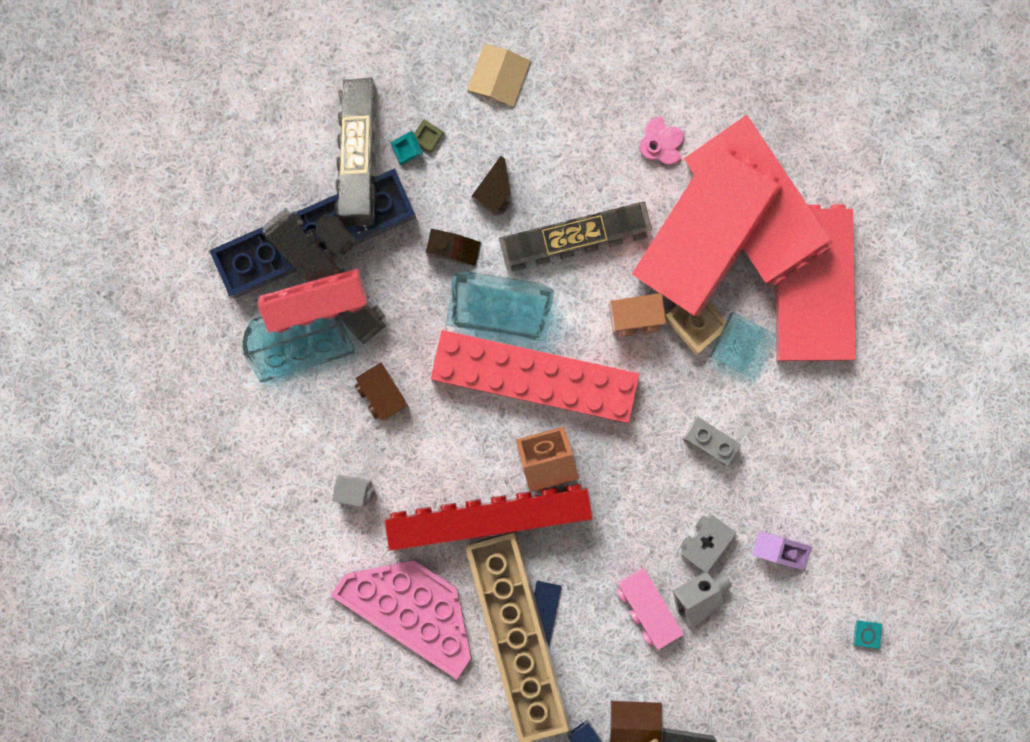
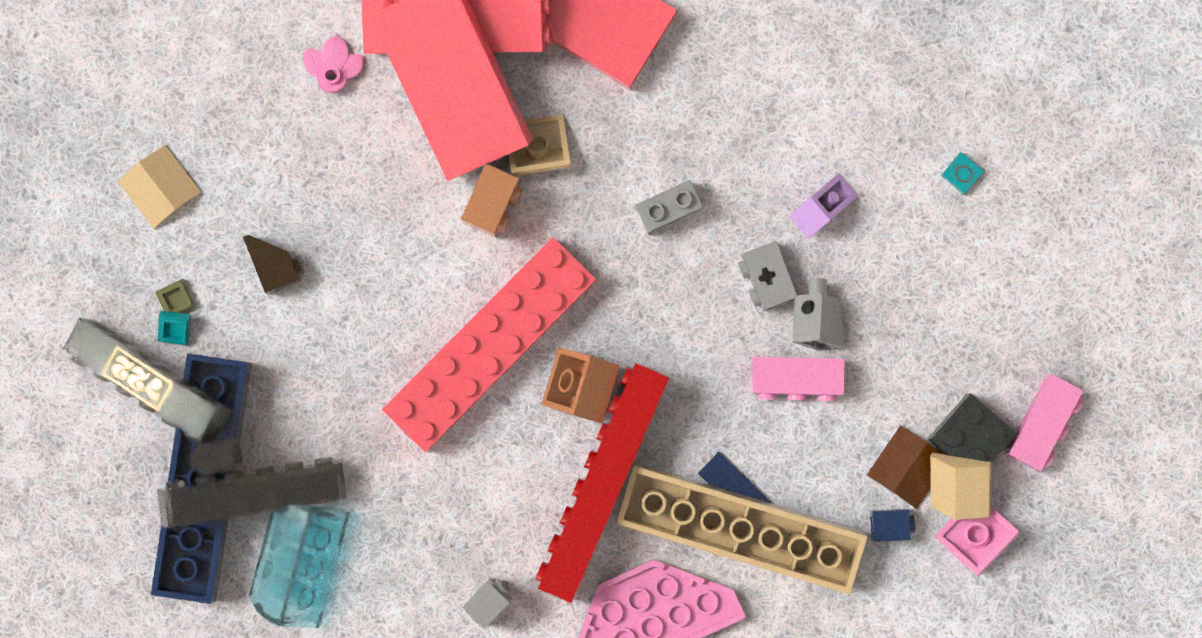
camera: 55 degrees left, 0 degrees up
coral brick [258,268,367,333] -> none
reddish brown brick [354,362,409,421] -> none
dark brown slope [426,228,481,266] -> none
clear light blue windscreen [446,272,554,342] -> none
clear smoke brick [499,201,652,272] -> none
clear light blue tile [709,312,776,379] -> none

